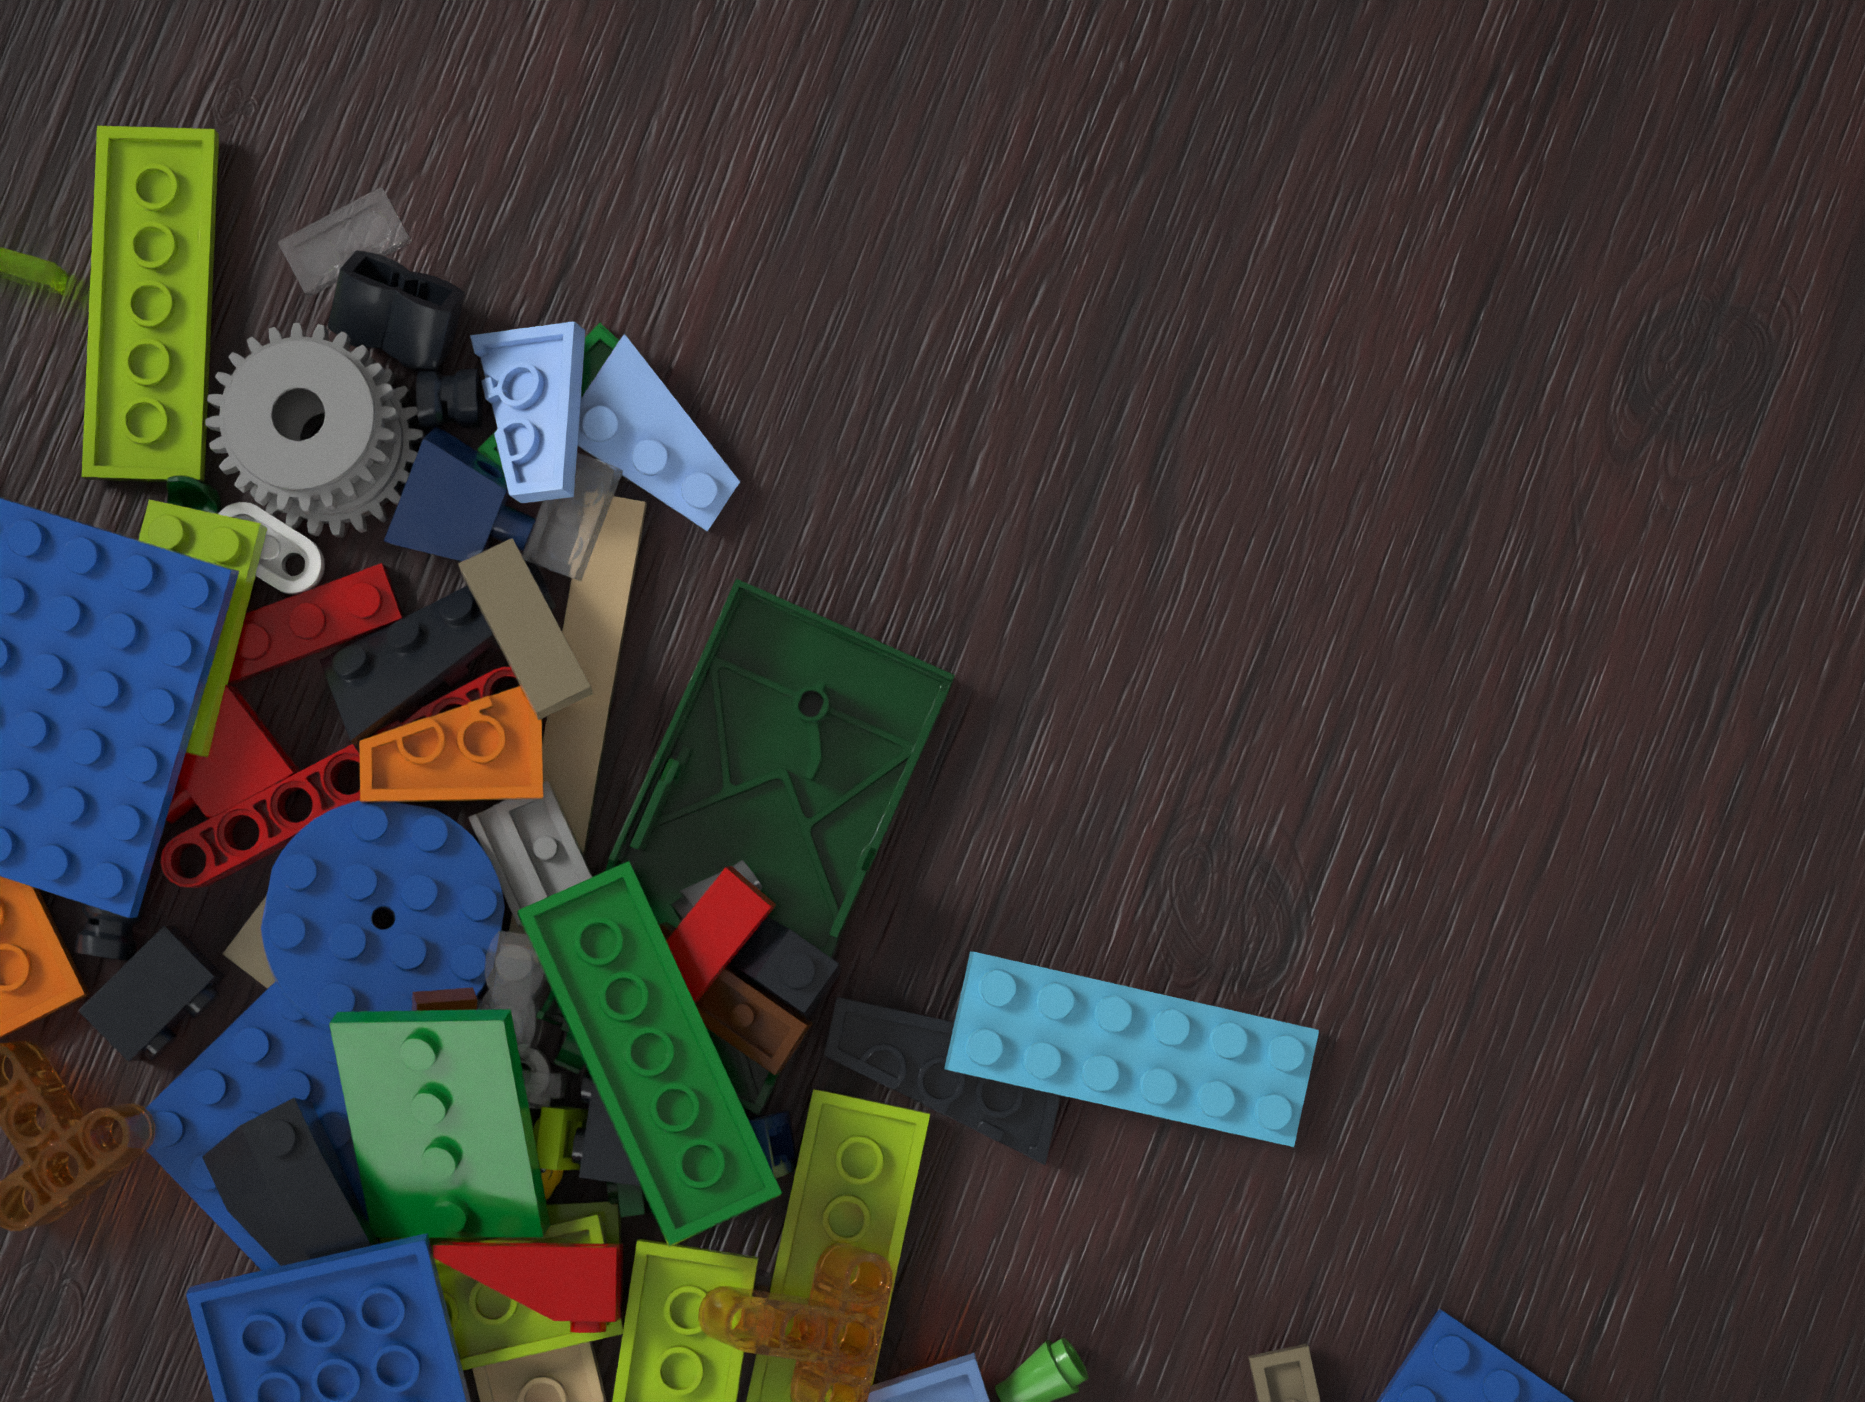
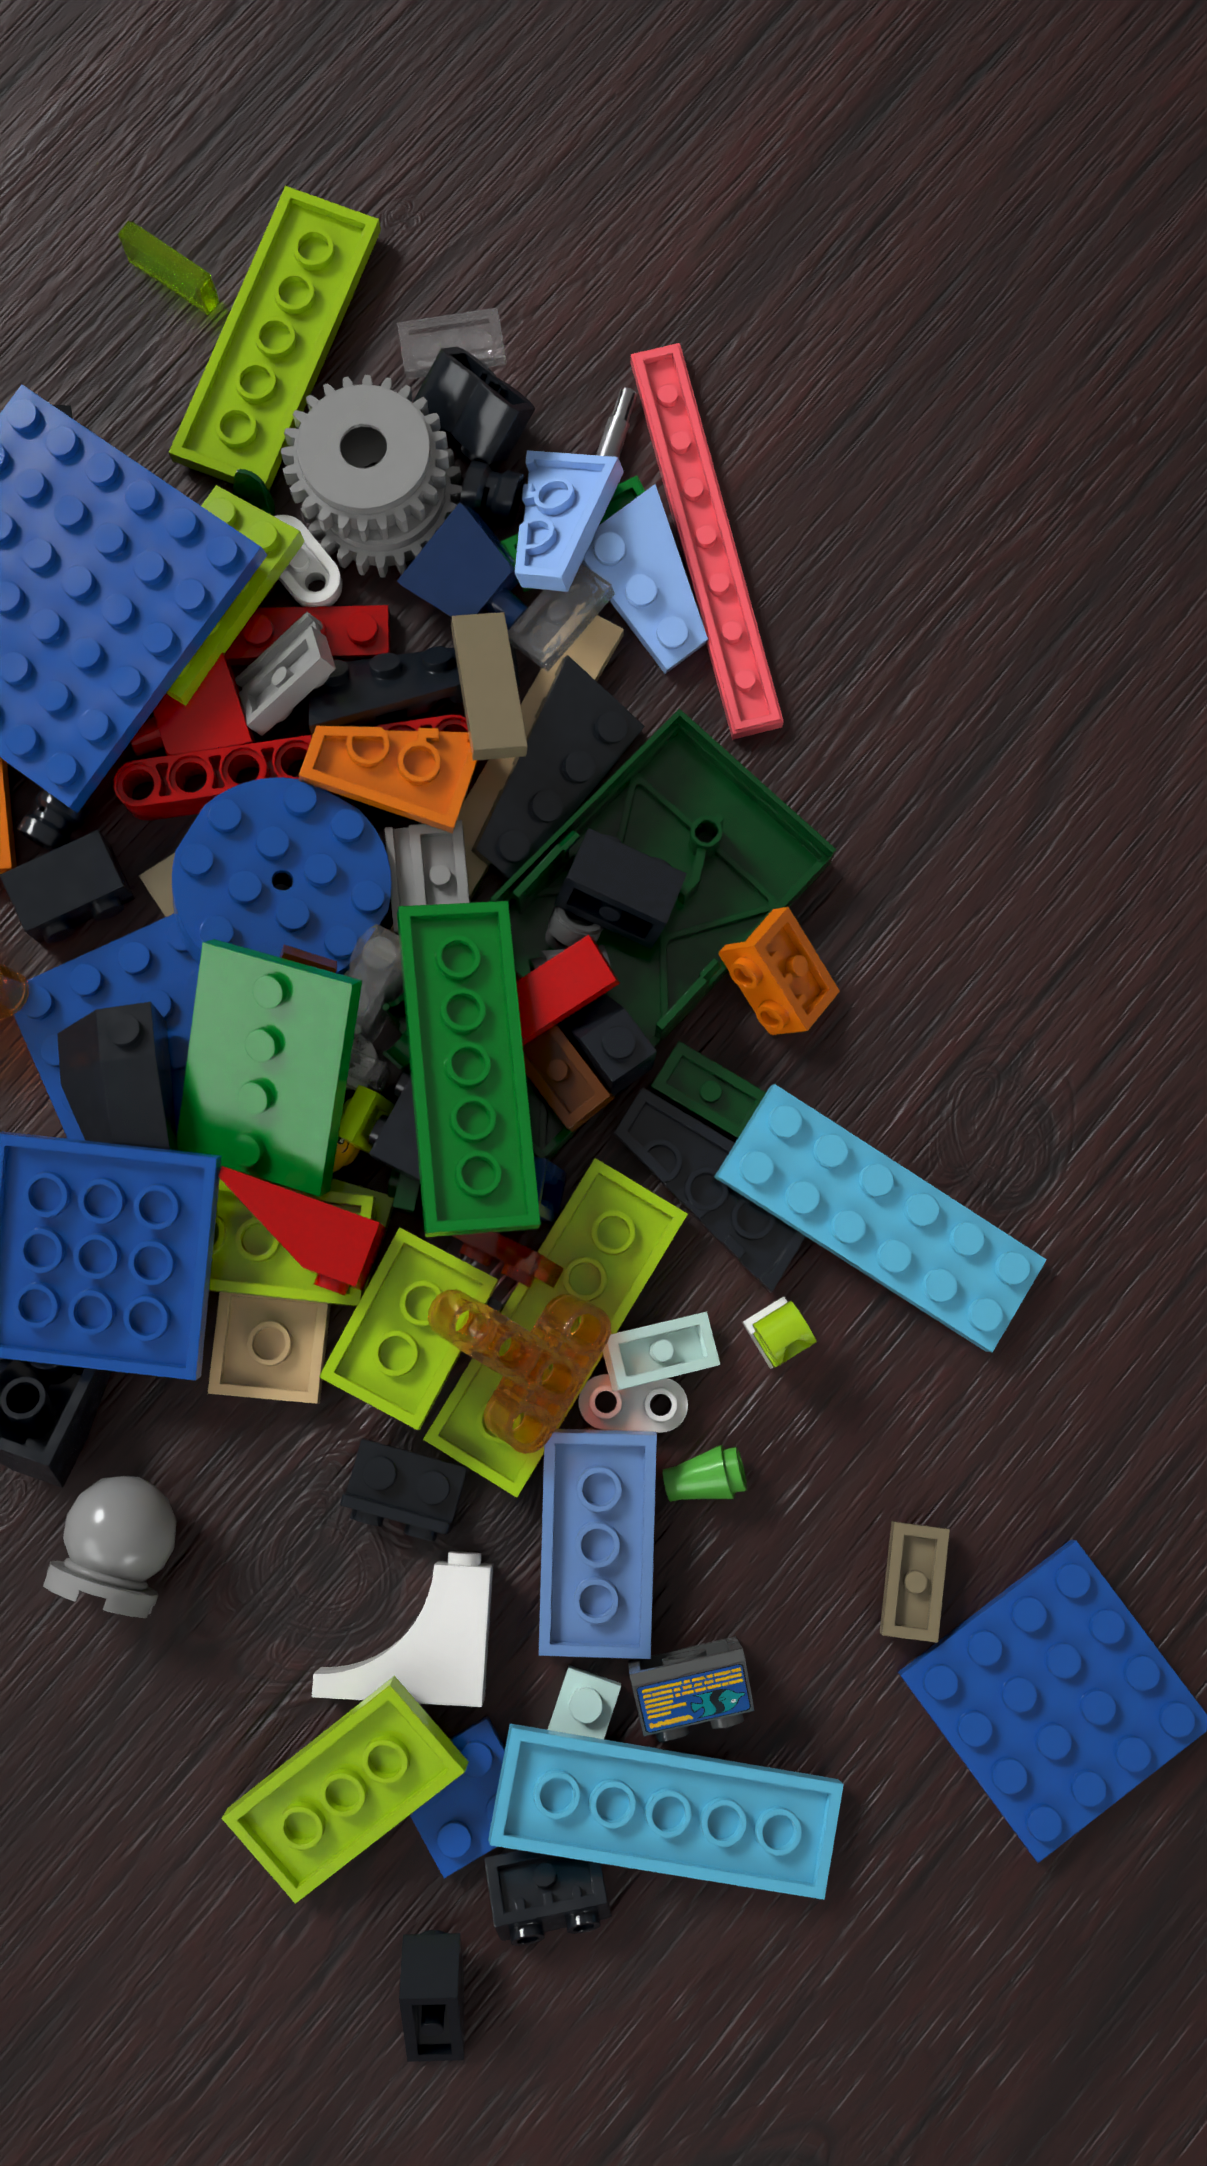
camera: 15 degrees right, 5 degrees down
none -> light grey plate [235,612,336,736]
none -> clear red plate [450,1232,564,1288]
none -> black wing [471,655,645,882]
none -> dark grey tile [545,906,604,950]
none -> black brick [554,828,687,949]
none -> white plate [579,1374,688,1433]
none -> flat silver pin [596,387,637,458]
none -> light aqua plate [599,1312,720,1392]
none -> coral tile [630,343,784,740]
none -> dark green plate [651,1041,766,1140]
none -> orange bracket [718,907,840,1035]
none -> lime leg [742,1297,817,1369]

